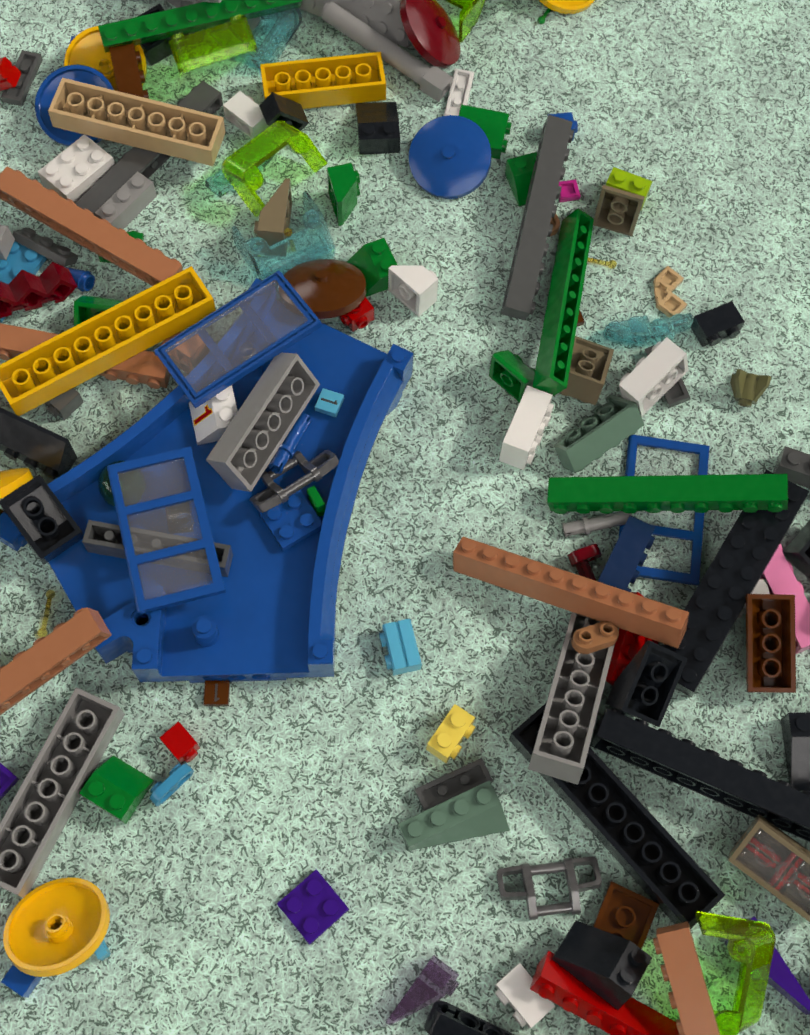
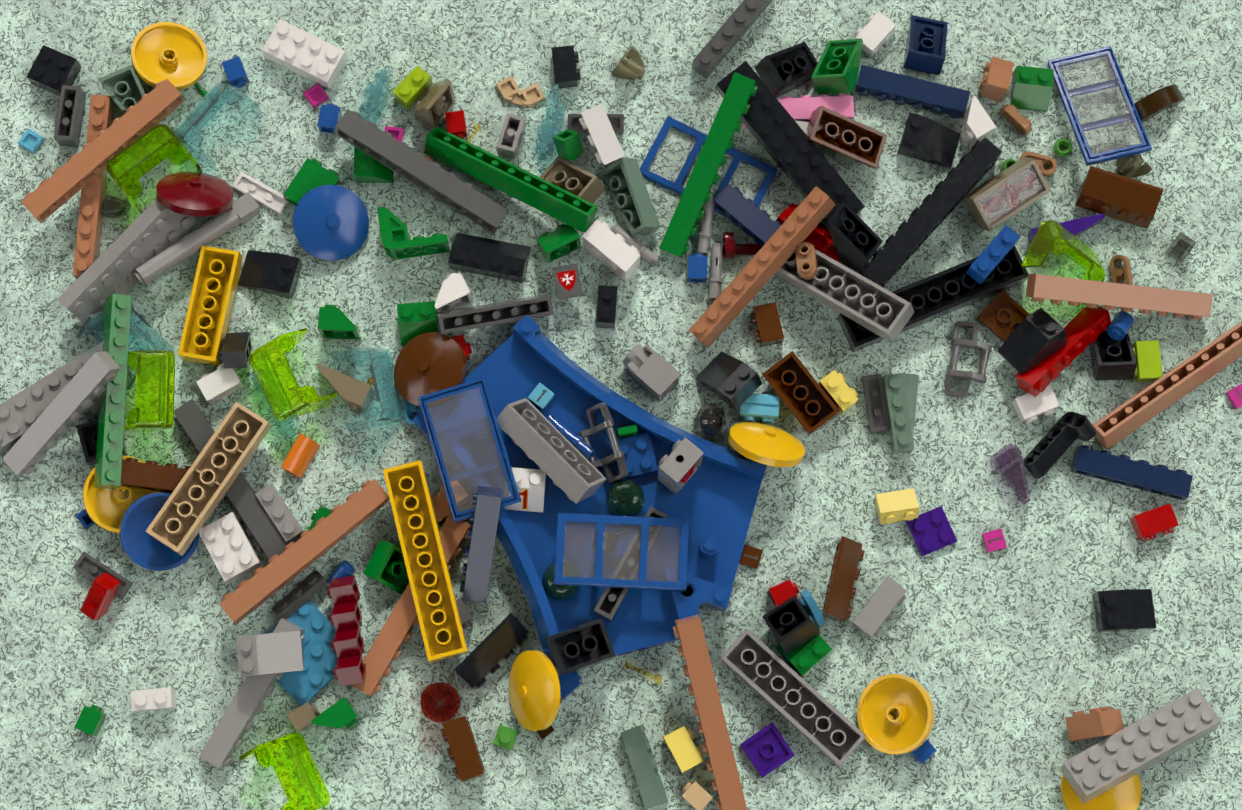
camera: 70 degrees left, 10 degrees up
none -> clear light blue windscreen [175,83,263,170]
none -> blue brick [222,56,250,88]
none -> white brick [262,19,348,90]
none -> orange brick [281,433,320,479]
none -> dark pink tile [303,83,329,109]
none -> clear light blue slope [359,65,391,123]
none -> green bracket [377,207,450,260]
none -> dark grey brick [435,294,554,334]
none -> red brick [445,110,468,139]
none -> black slope [448,233,531,283]
none -> brick [459,486,502,603]
none -> light grey brick [496,113,526,159]
none -> green brick [553,129,584,161]
none -> piece [553,263,583,305]
none -> black brick [596,285,618,329]
none -> clear green cylinder [606,479,645,517]
none -> light grey pin [611,224,661,267]
none -> light grey piece [623,344,681,402]
none -> light grey brick [658,437,704,495]
none -> blue brick [688,253,707,283]
none -> clear smoke cylinder [693,402,726,441]
none -> black slope [696,351,762,410]
none -> light grey pin [708,243,723,301]
none -> yellow dish [728,422,805,467]
none -> reddish brown brick [750,302,784,347]
none -> reddish brown slope [762,351,840,435]
none -> black brick [762,595,820,655]
none -> reddish brown slope [822,536,864,622]
none -> light grey brick [851,576,907,638]
none -> light yellow brick [875,488,919,524]
none -> blue brick [966,225,1020,285]
none -> dark pink tile [982,529,1007,553]

